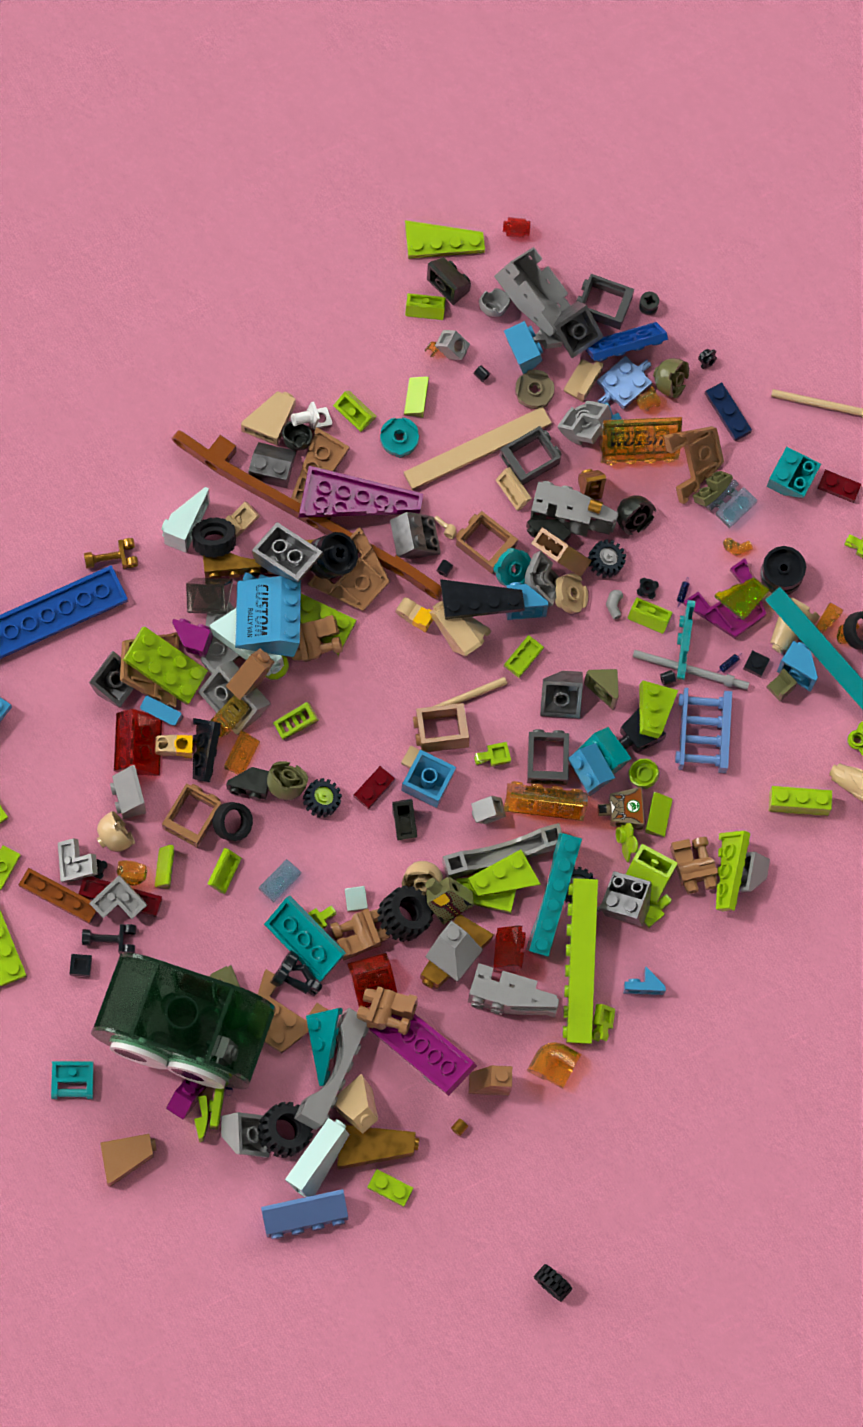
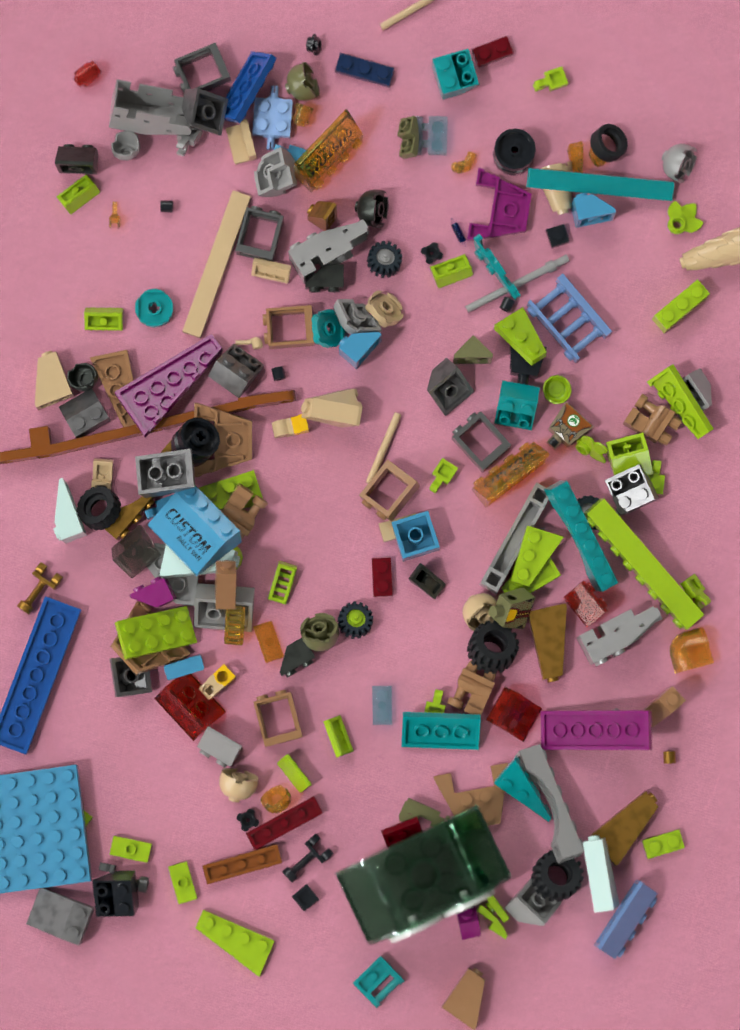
camera: 40 degrees left, 10 degrees up
light grey plate [58,838,98,883] -> none
light grey plate [89,875,147,919] -> none
black wing [193,718,221,782] -> none
black tyre [212,802,253,841] -> none
light grey plate [212,1036,239,1074] -> none
black piece [270,950,322,996] -> none
white bracket [291,402,332,430] -> none
tan slope [334,1074,378,1133] -> none
light aqua slope [345,886,367,912] -> none
medium nougat hips [357,986,418,1035] -> none
slope [404,376,429,417] -> none
lime wing [405,220,485,259] -> none
light grey slope [425,920,483,982] -> none
light grey brick [435,330,470,360] -> none
black wing [440,579,525,619] -> none
light grey brick [471,796,506,824] -> none
dark azure slope [504,321,544,374] -> none
lime plate [504,635,544,678] -> none
dark tan plate [515,370,554,409] -> none
medium nougat slope [531,527,592,577] -> none
dark azure slope [568,743,615,796] -> none
pearl gold piece [587,499,603,514] -> none
light grey arm [606,590,623,620] -> none
dark azure slope [623,966,666,995] -> none
pearl dark grey wheel [639,291,659,315] -> none
lime slope [645,792,673,837] -> none
medium nougat wing [664,426,724,504] -> none
clear neon green wing [714,578,769,620] -> none
clear blue piece [717,653,742,673] -> none
olive panel [766,669,797,701] -> none

